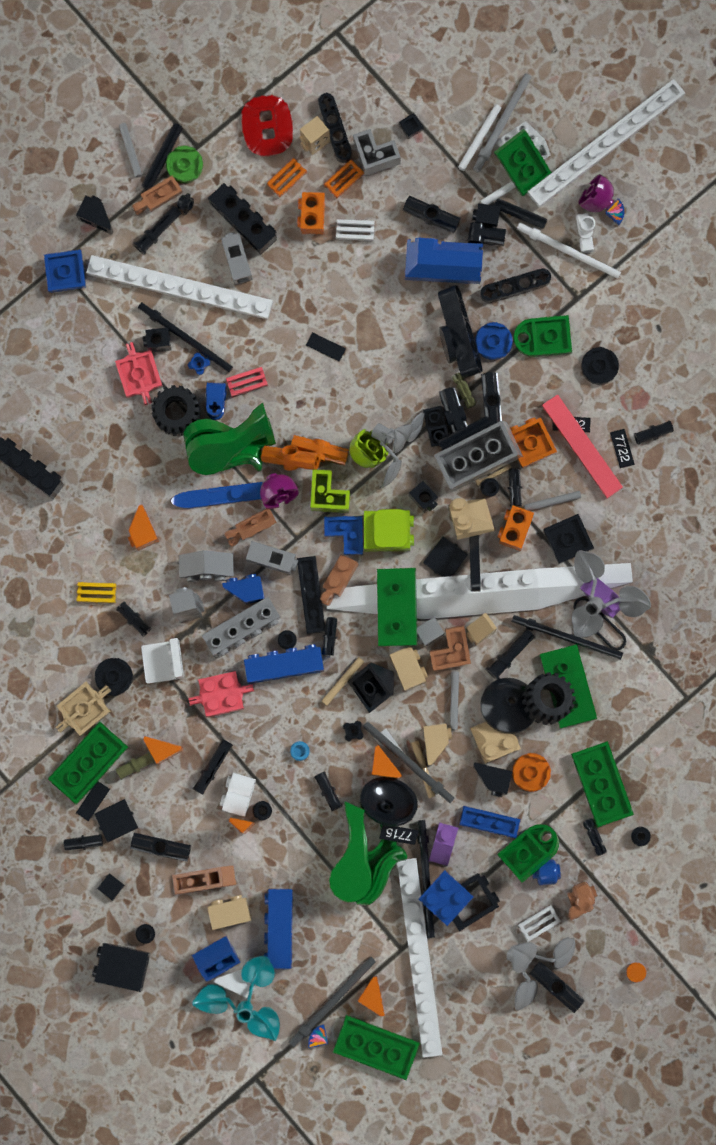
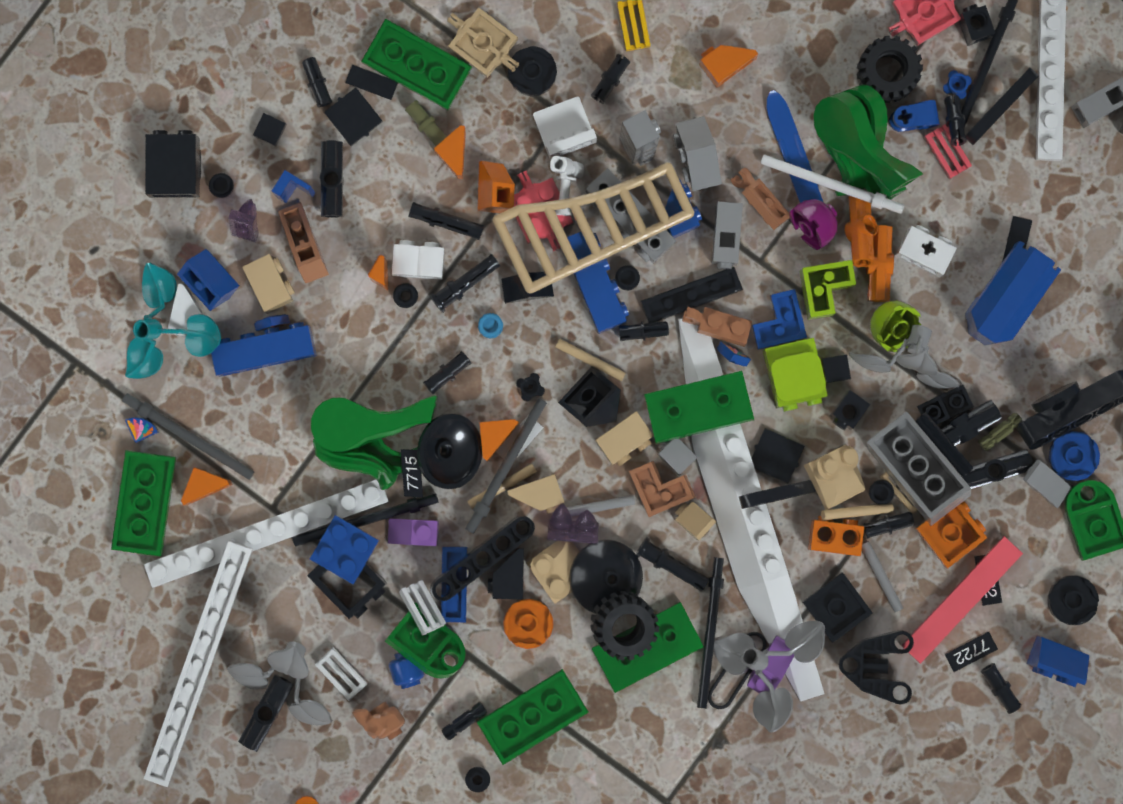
camera: 70 degrees right, 5 degrees up
none -> white plate [143,540,253,787]
none -> clear purple tile [228,199,259,243]
none -> blue tile [254,314,290,332]
none -> blue panel [272,170,315,203]
none -> white tile [399,580,446,635]
none -> black pin [429,254,501,313]
none -> black beam [430,516,535,601]
none -> orange slope [478,161,515,213]
none -> tan bar [493,162,694,294]
none -> black slope [501,272,554,304]
none -> clear purple tile [547,503,599,544]
none -> white bar [550,156,584,216]
none -> blue tile [717,341,751,367]
none -> white bar [761,155,905,214]
none -> black tile [821,354,851,383]
none -> tan bar [821,503,894,520]
none -> black connector [838,630,914,705]
none -> white brick [895,225,957,278]
none -> black pin [944,95,967,146]
none -> black beam [965,67,1039,145]
none -> blue brick [965,241,1061,345]
none -> light grey slope [1023,459,1072,508]
none -> blue slope [1026,636,1090,688]

